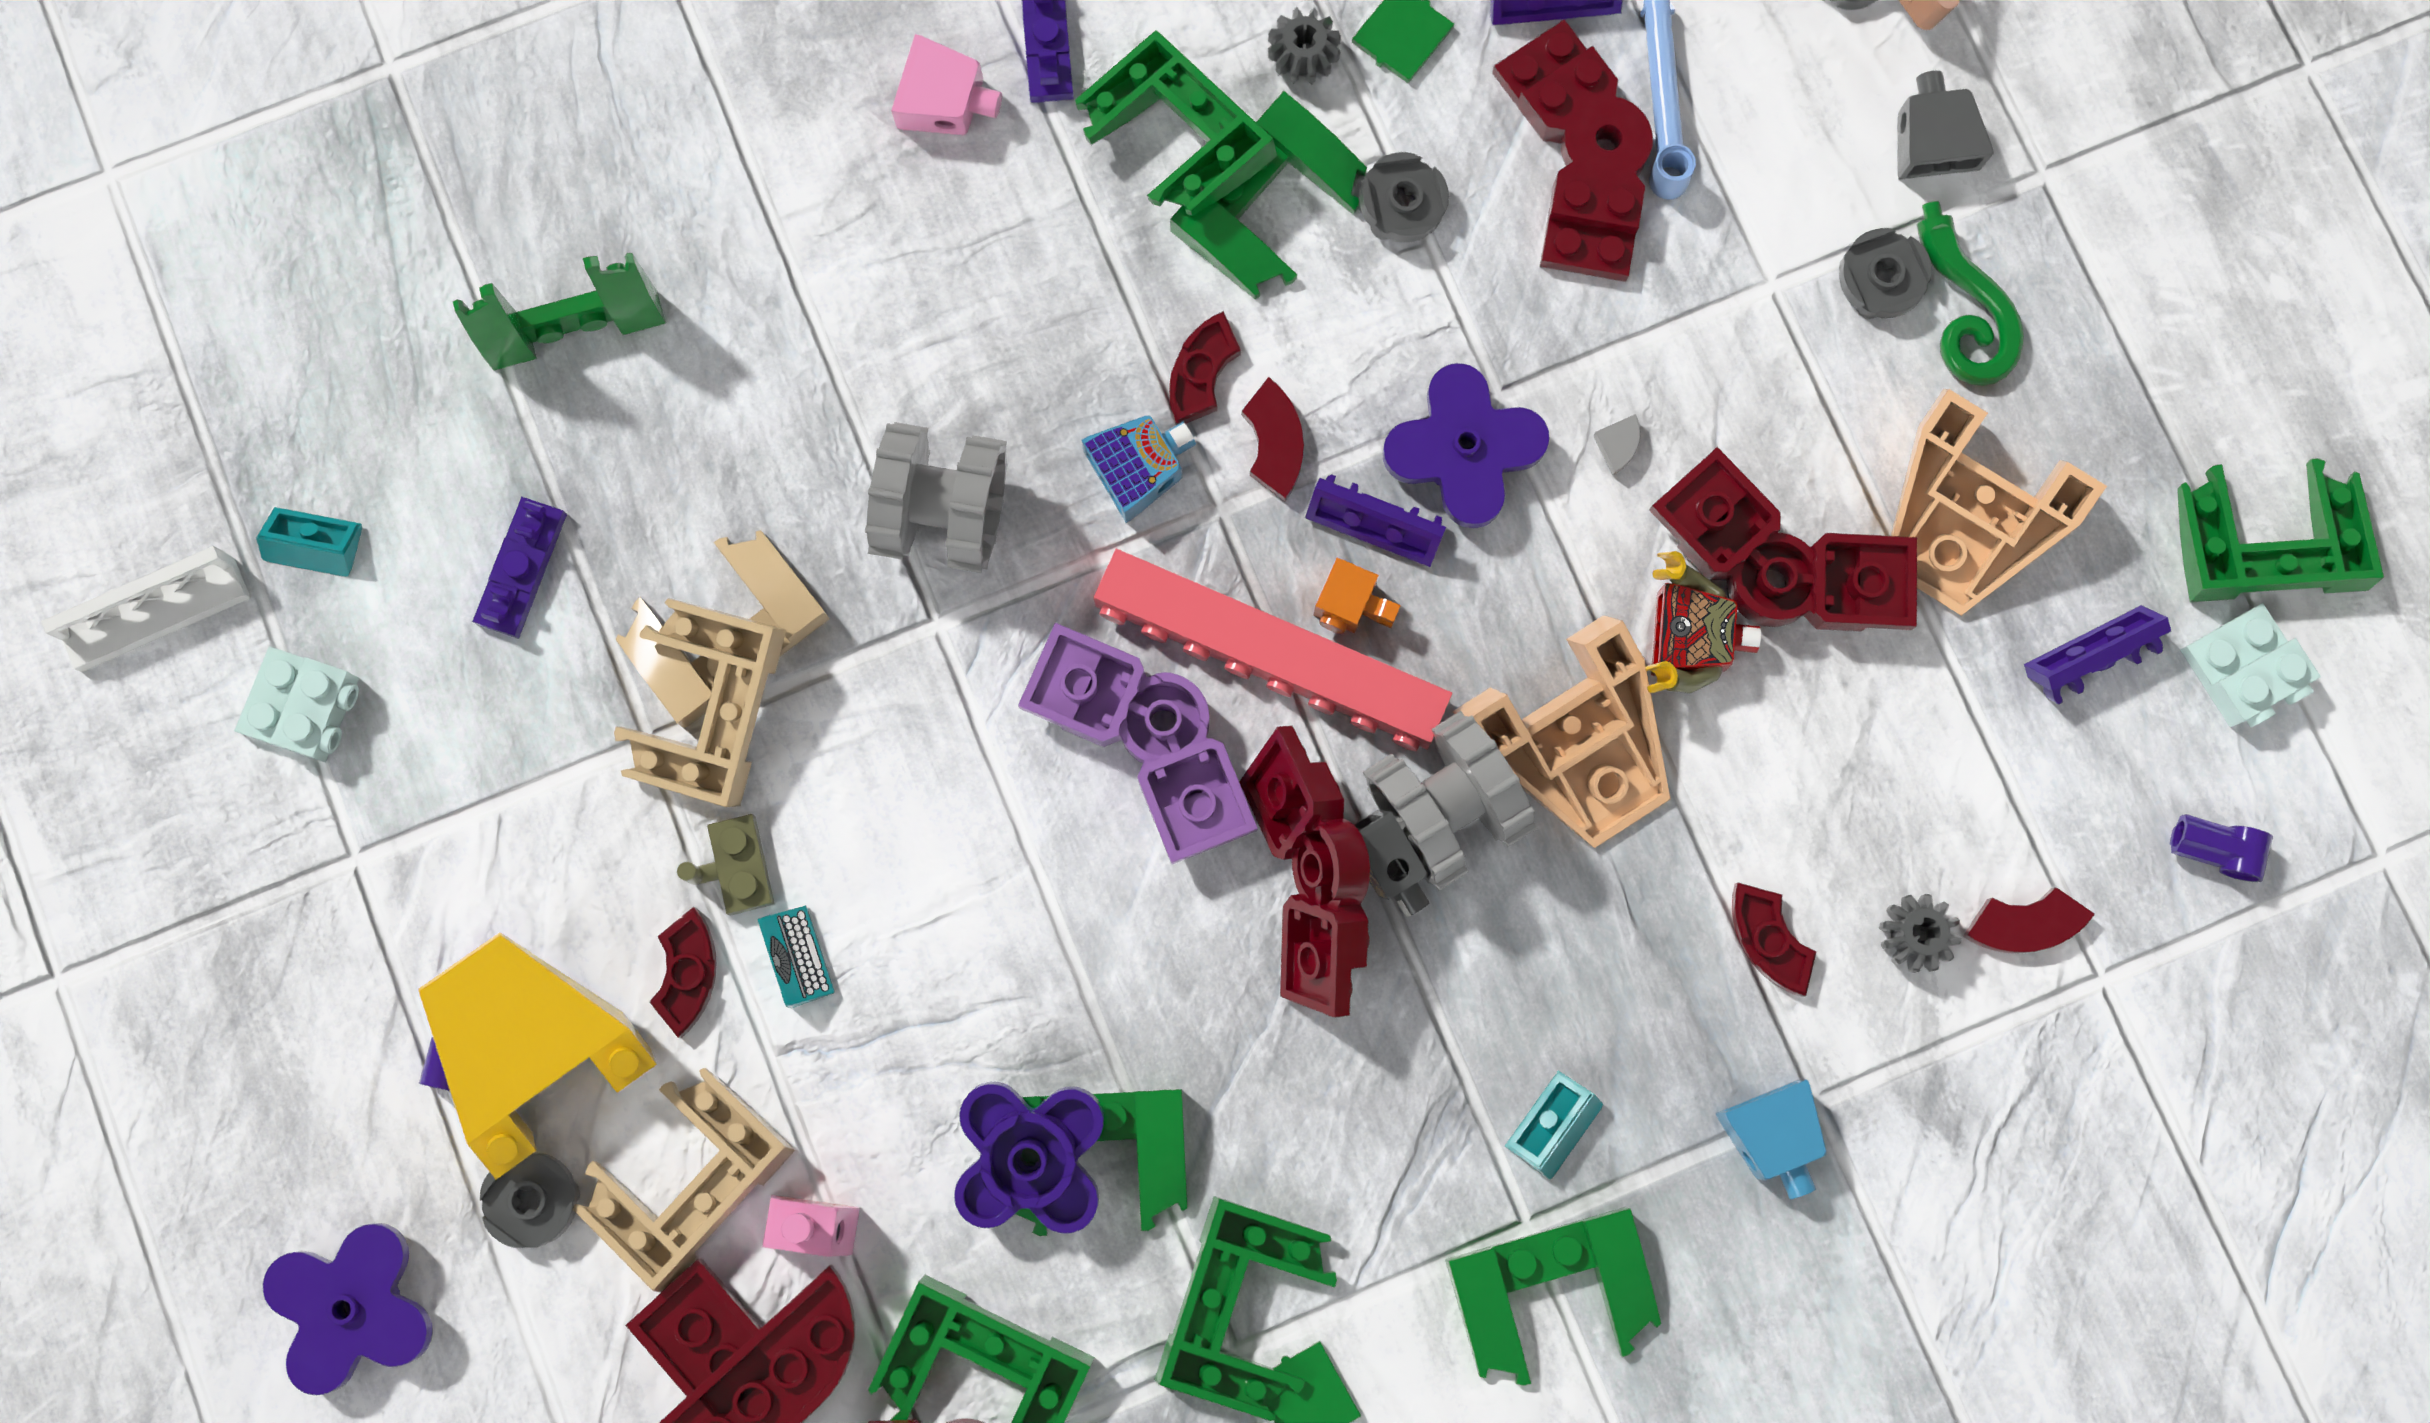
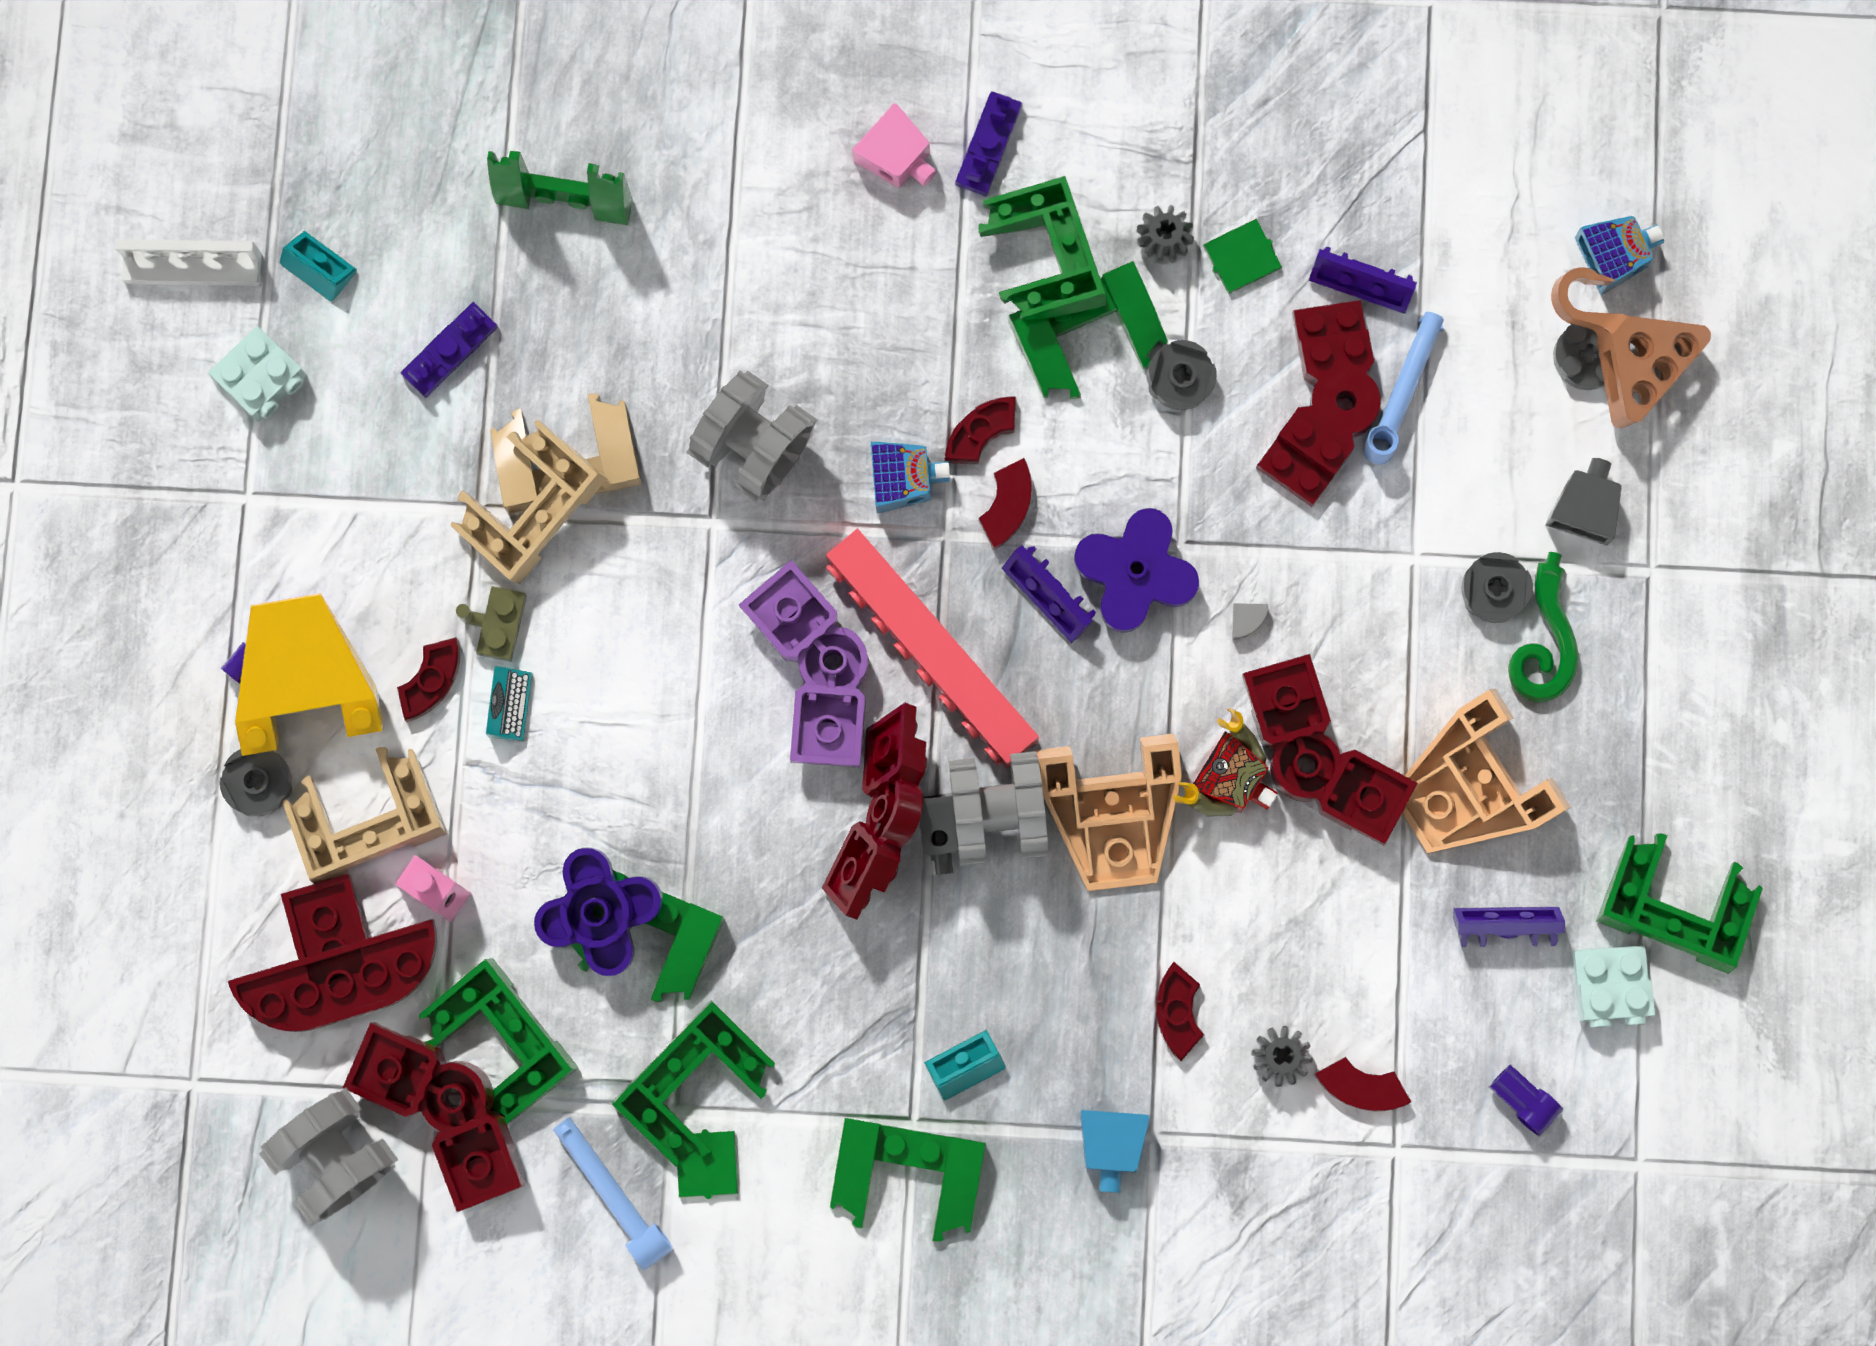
camera: 30 degrees right, 0 degrees up
dark purple plant [263,1223,433,1395] -> none
orange brick [1313,557,1401,634] -> none

